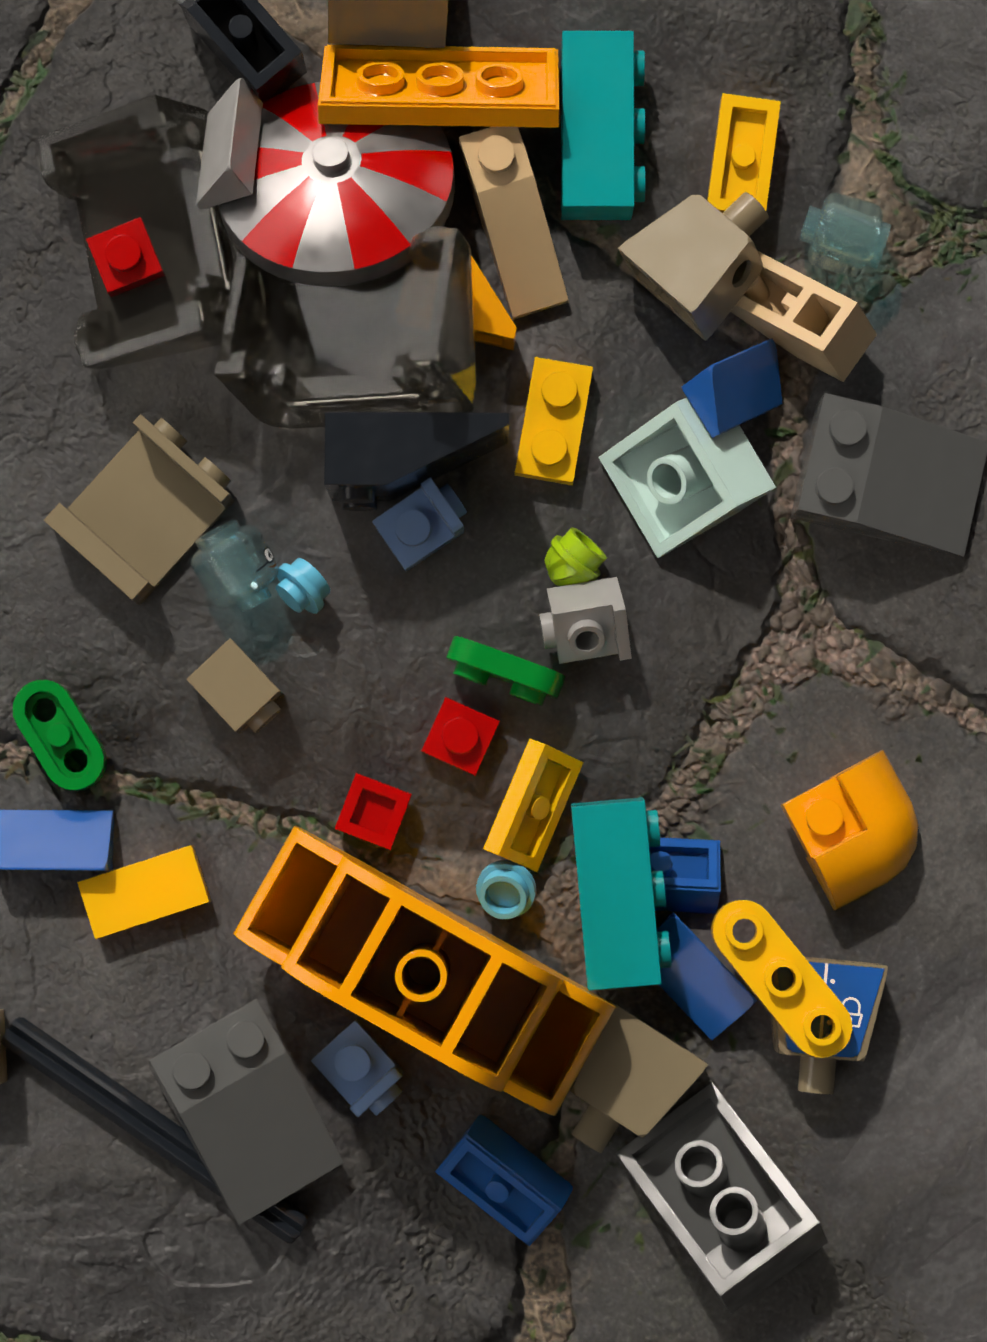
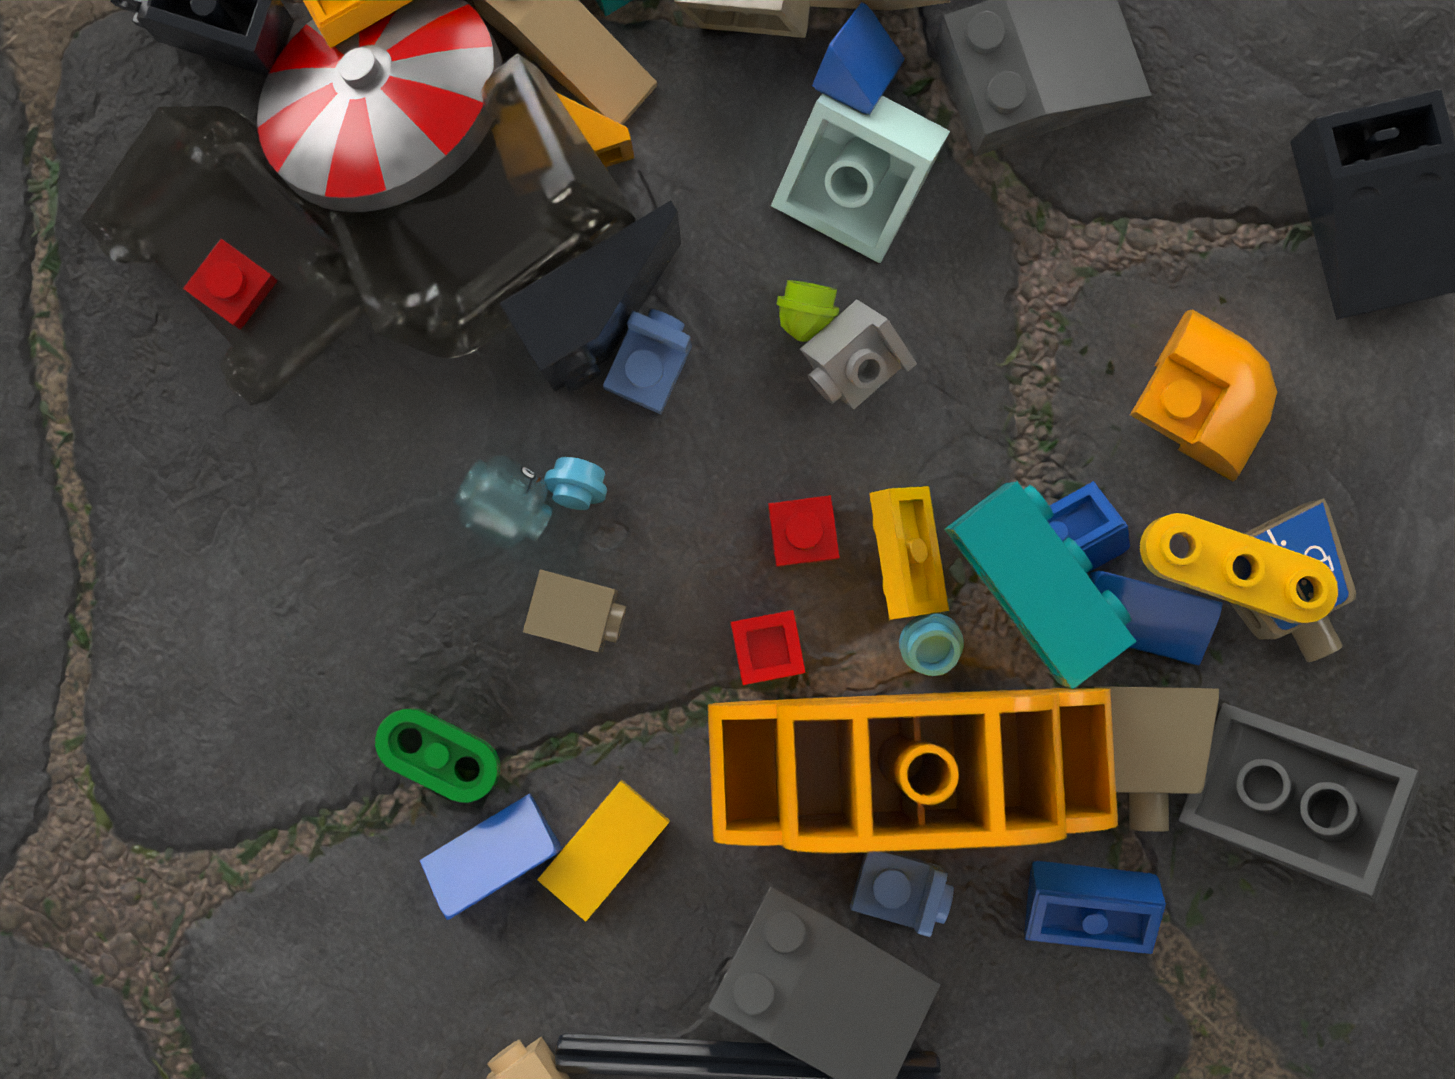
camera: 30 degrees left, 0 degrees up
dark tan panel [44,414,235,605] -> none
light grey slope [196,78,263,210] -> none
green plate [446,636,566,706] -> none
yellow plate [515,357,593,485] -> none

